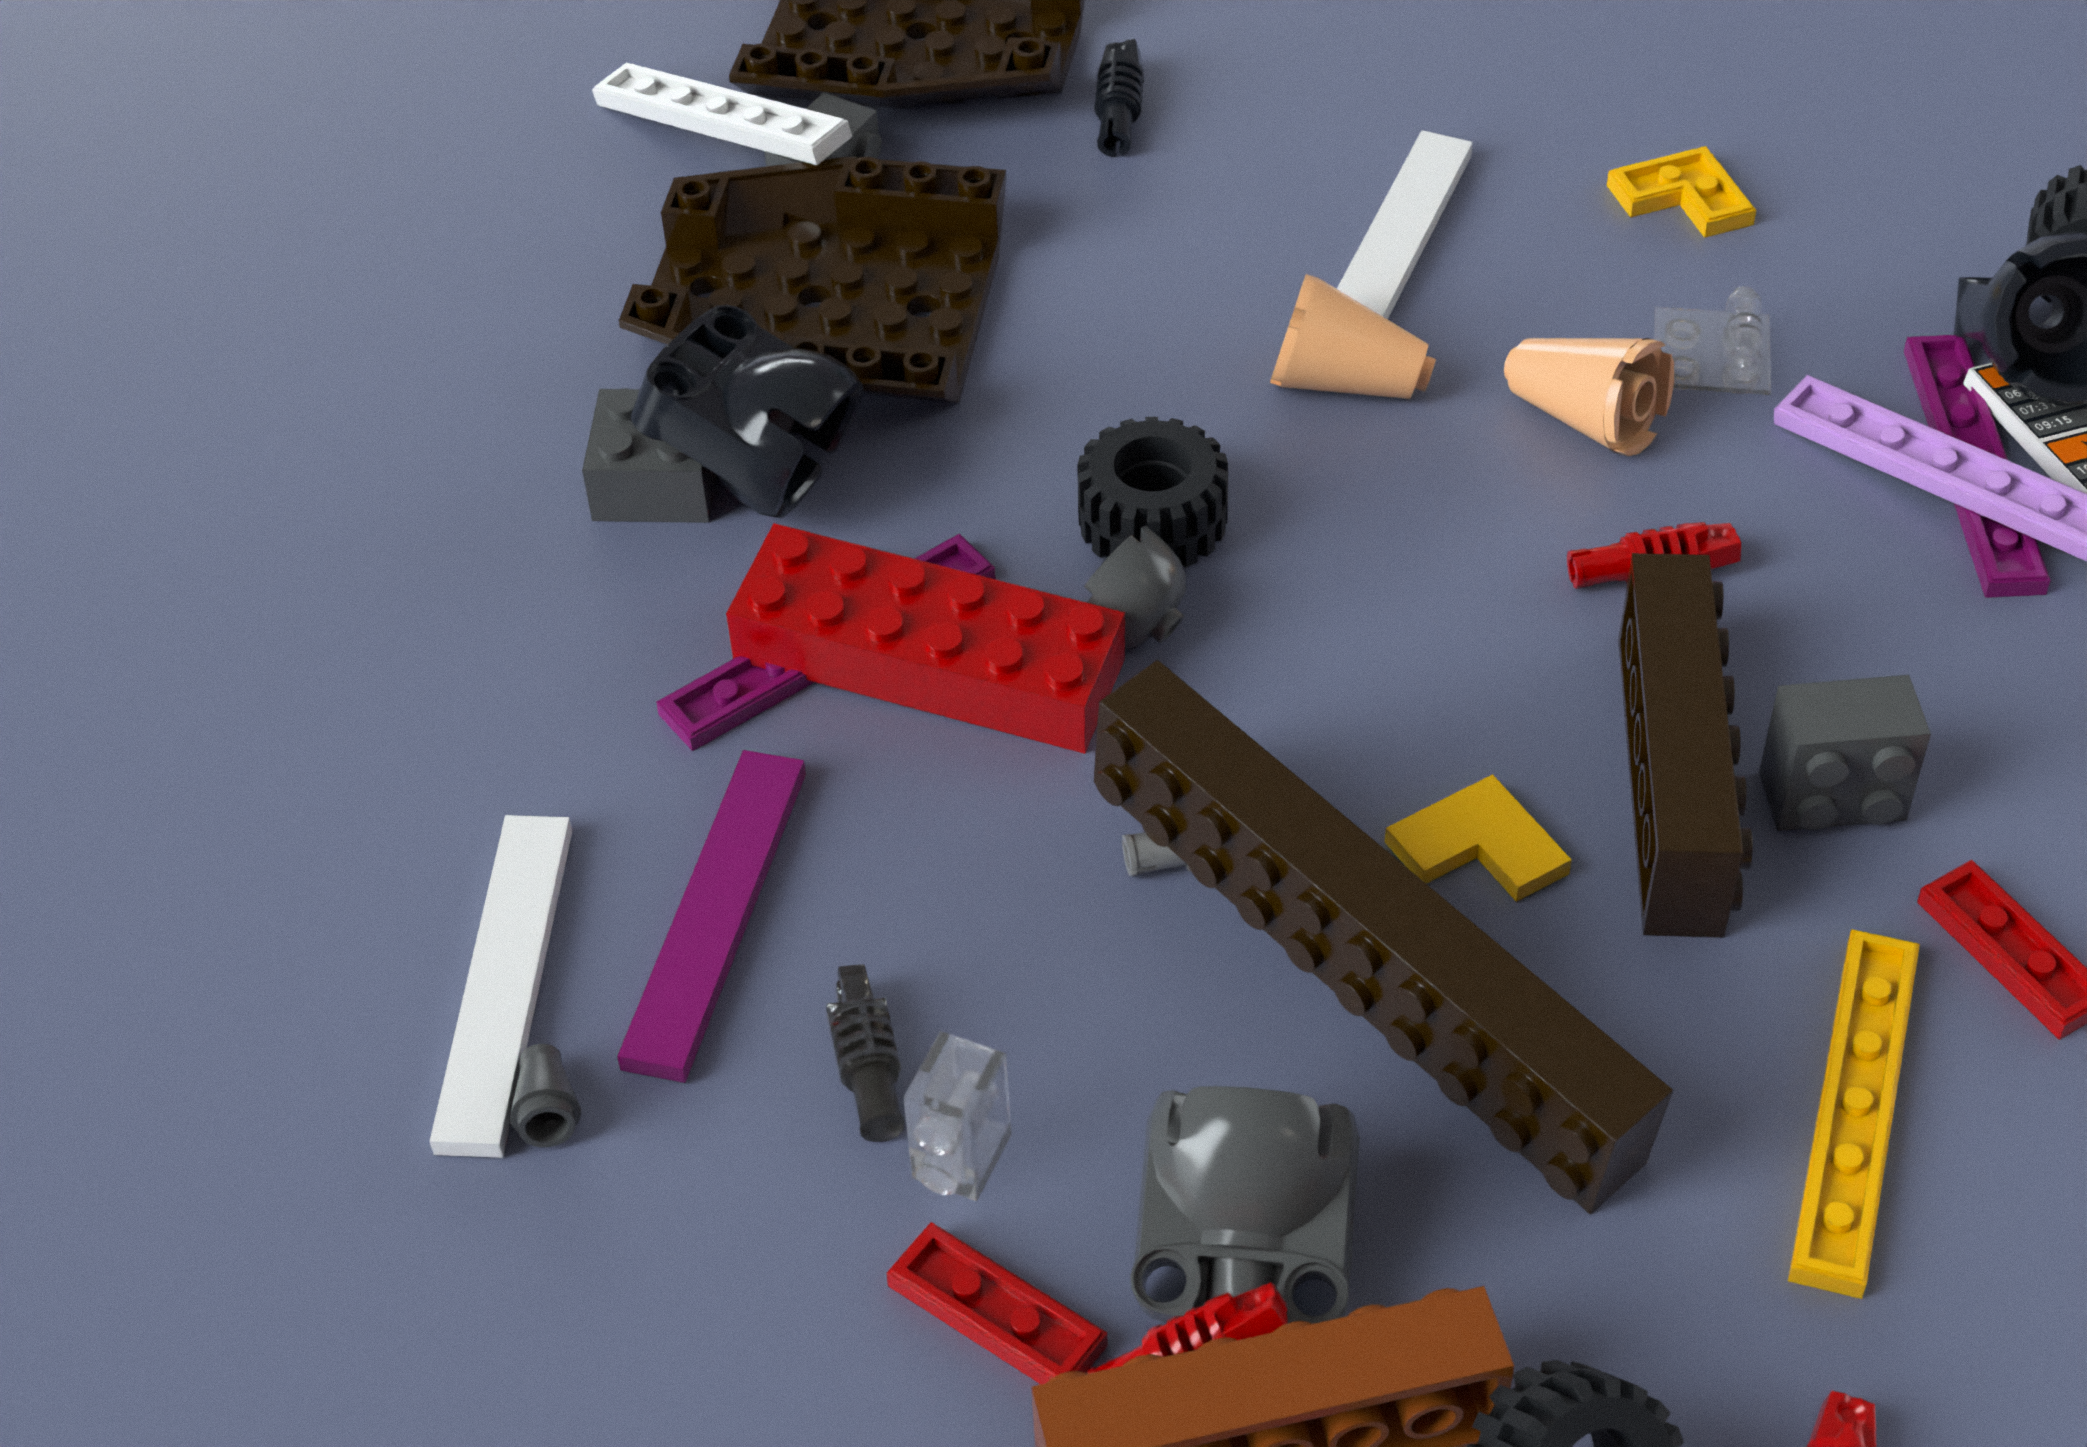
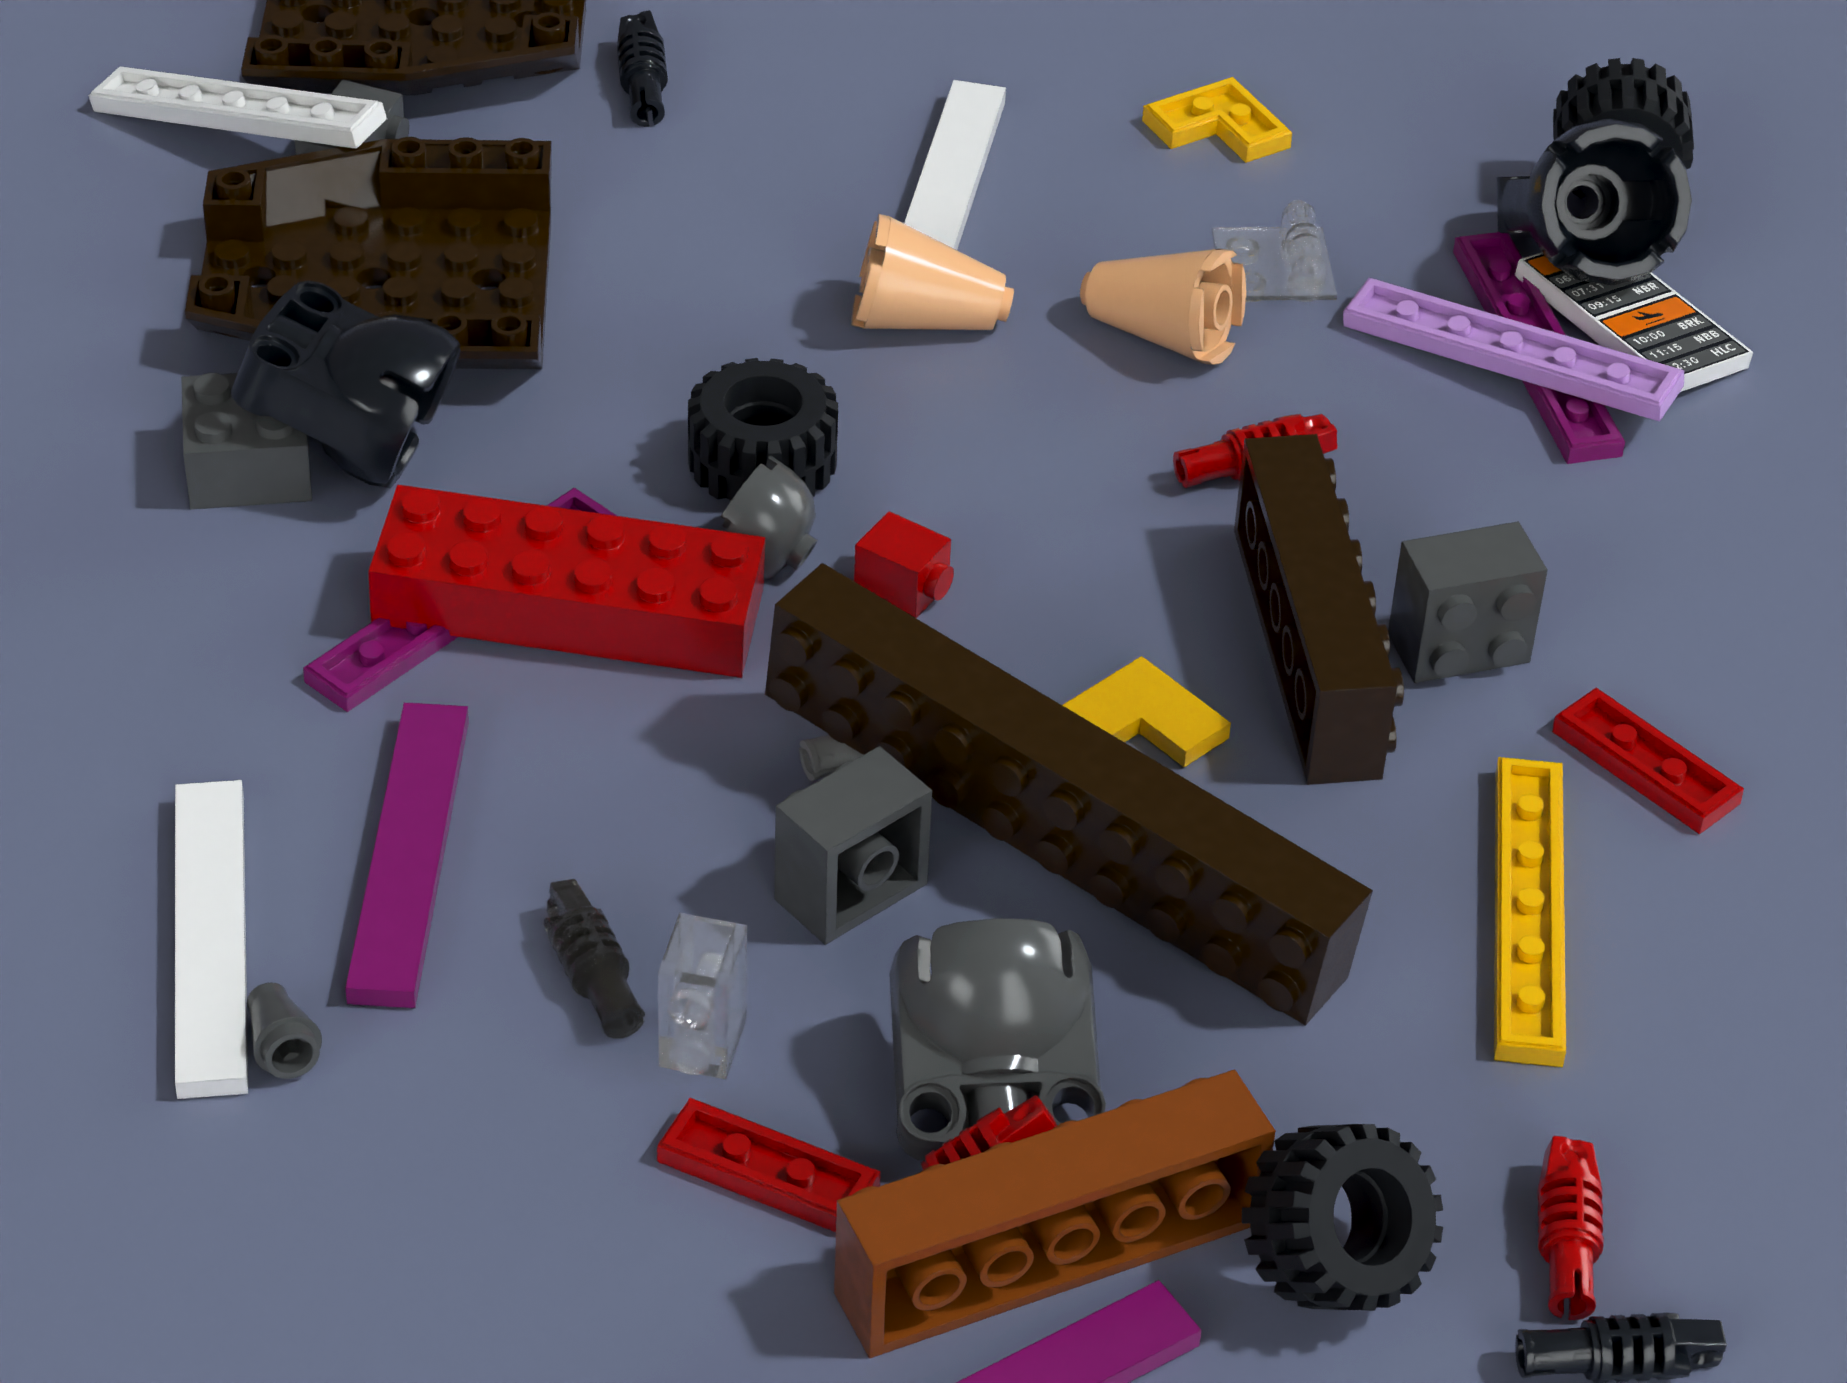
camera: 15 degrees left, 5 degrees down
none -> dark grey brick [774,746,932,945]
none -> red brick [854,511,954,618]

